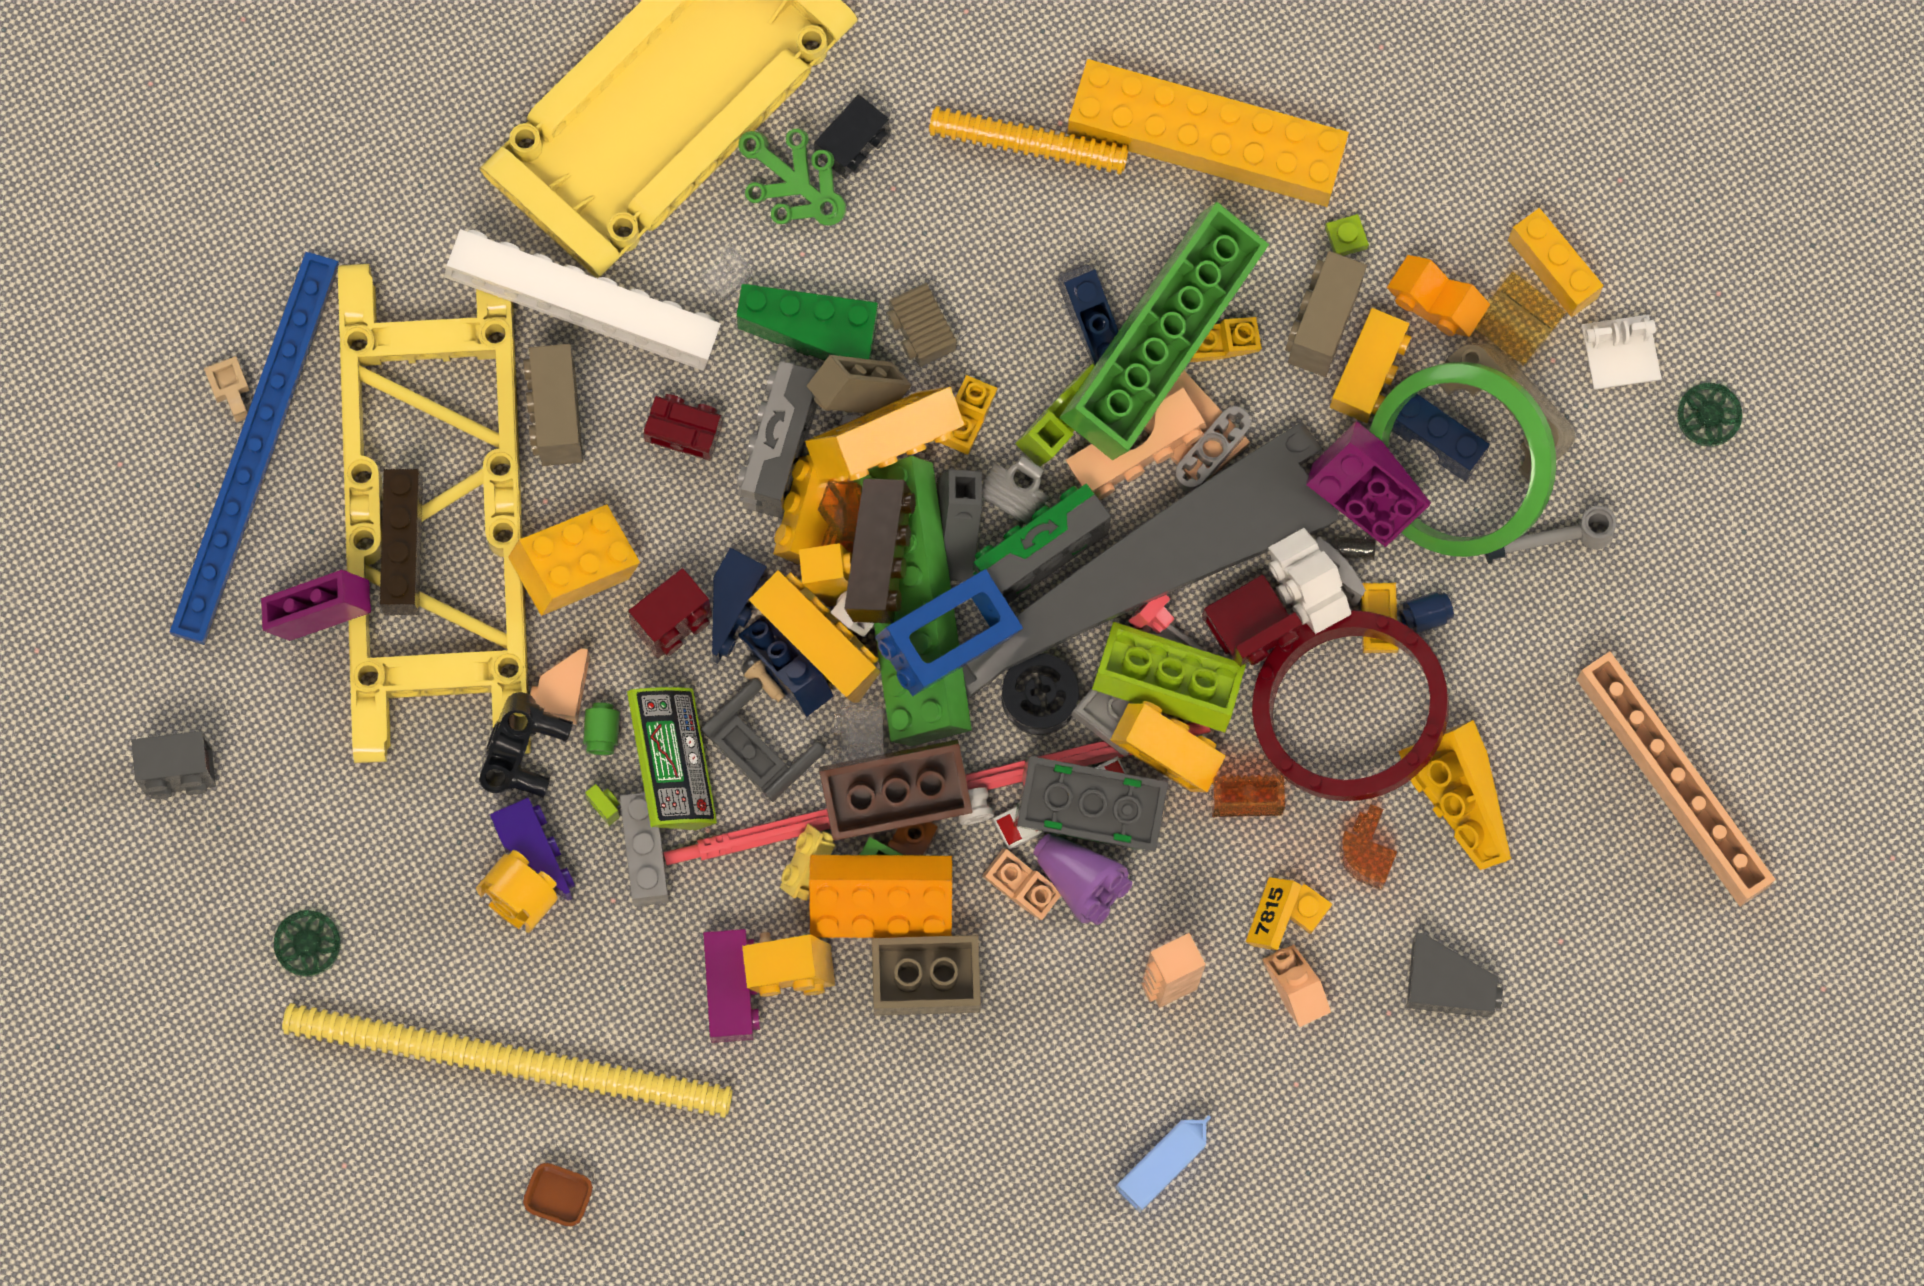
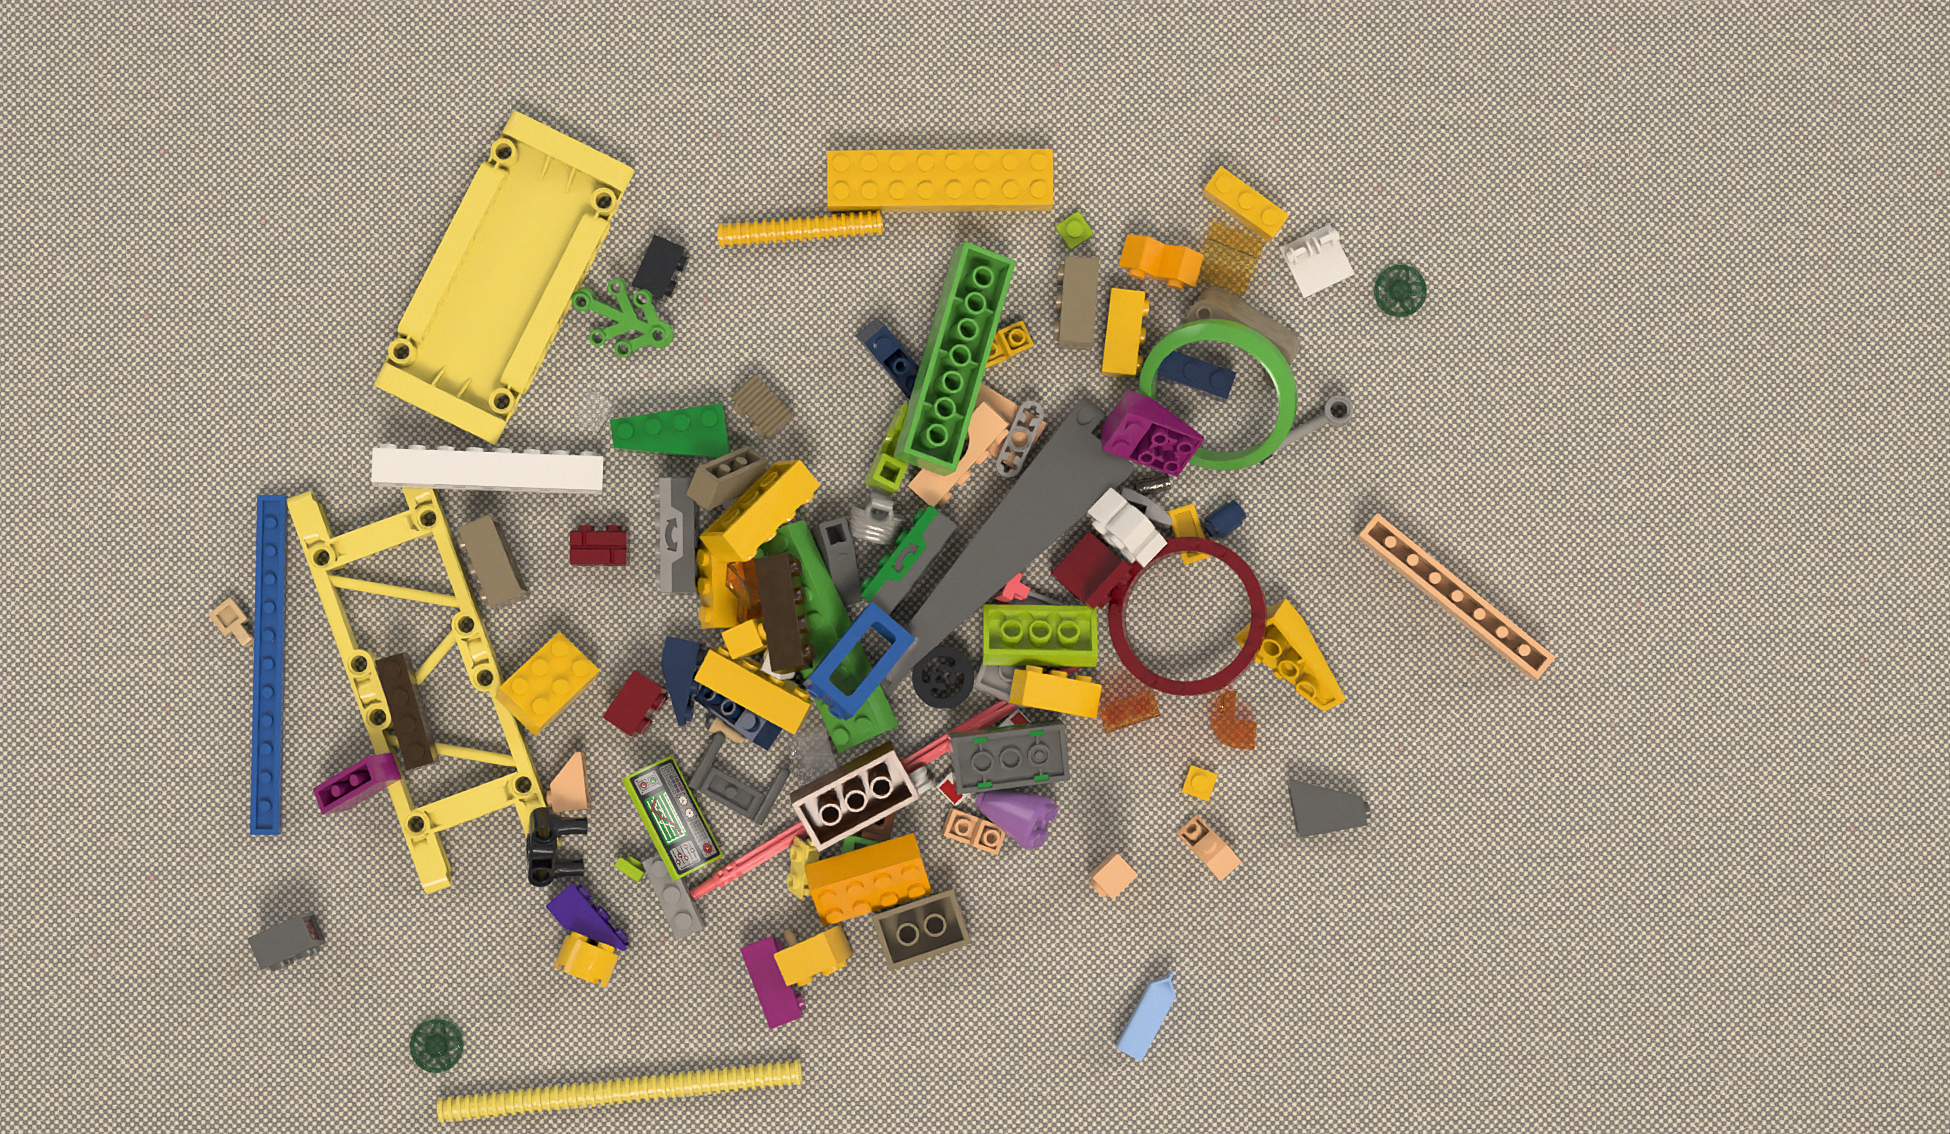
camera: 10 degrees left, 10 degrees up
bright green brick [583,703,620,755] -> none
yellow slope [939,375,998,455] -> none
yellow tile [1245,877,1302,950] -> none

